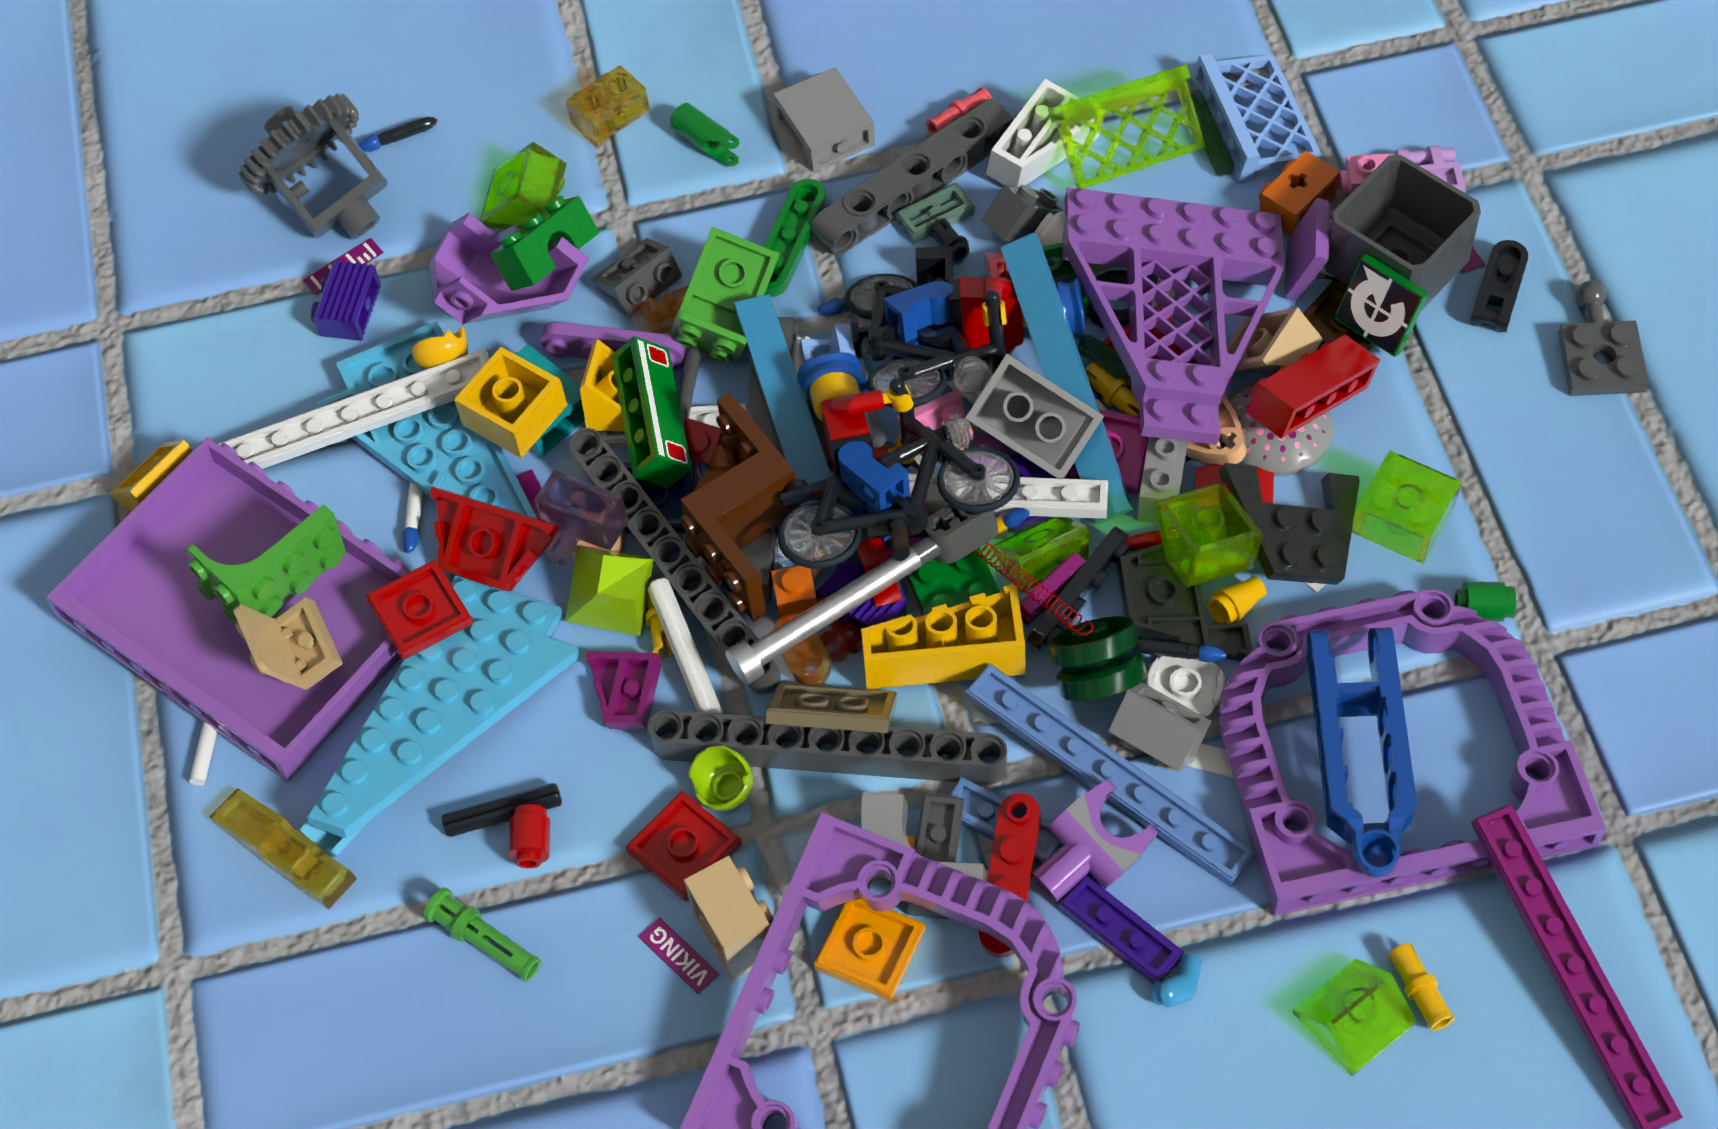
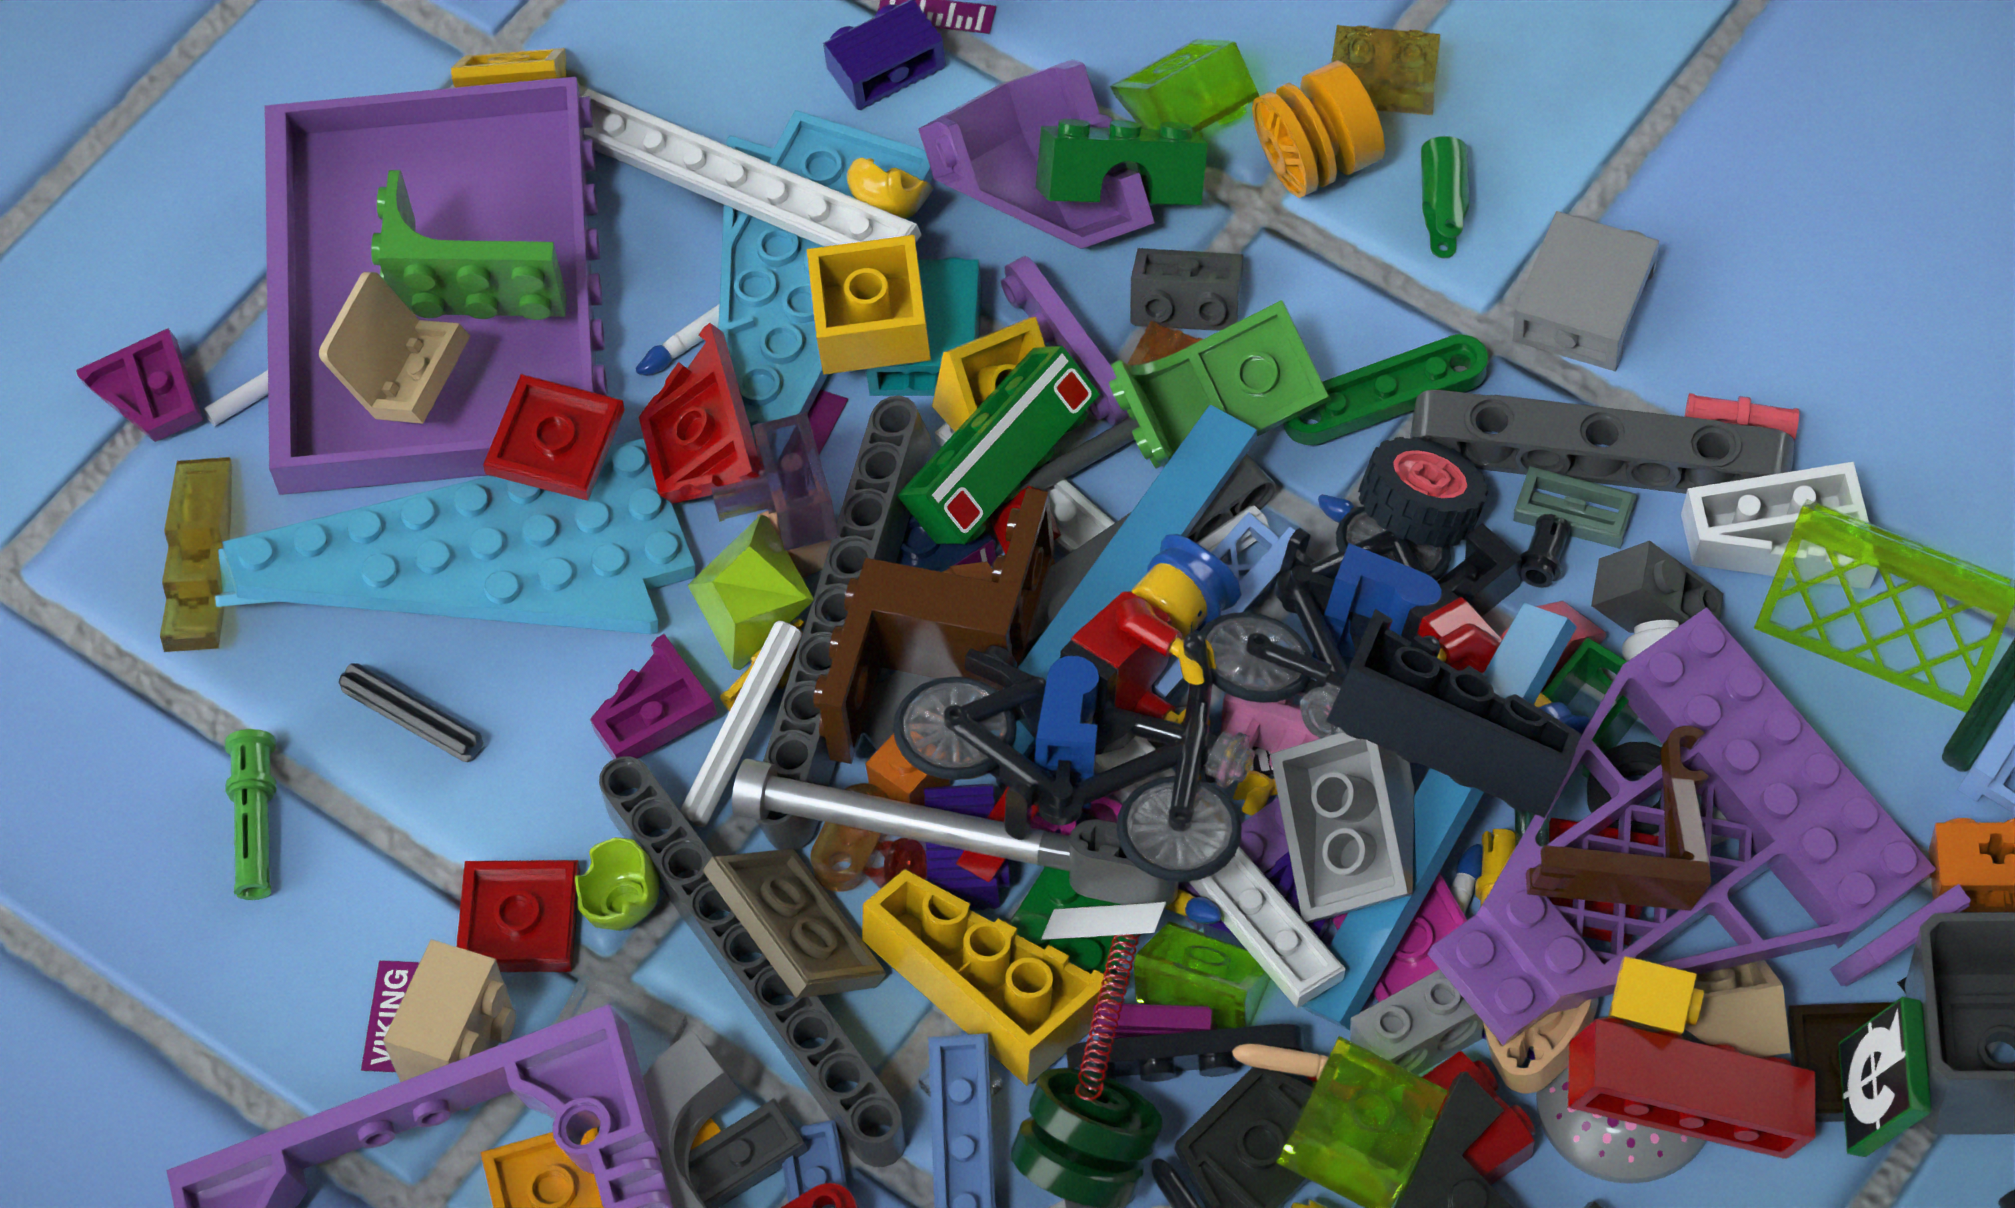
camera: 50 degrees right, 0 degrees up
red brick [508,804,551,869] -> none
none -> magenta wing [76,328,203,442]
none -> white sticker [1041,902,1166,940]
none -> light nougat piece [1232,1043,1375,1086]
none -> light orange wheel [1252,60,1385,198]
none -> black wedge [1326,609,1581,818]
none -> black wheel [1358,437,1489,547]
none -> reddish brown hinge [1526,726,1711,911]
none -> yellow brick [1608,956,1704,1035]

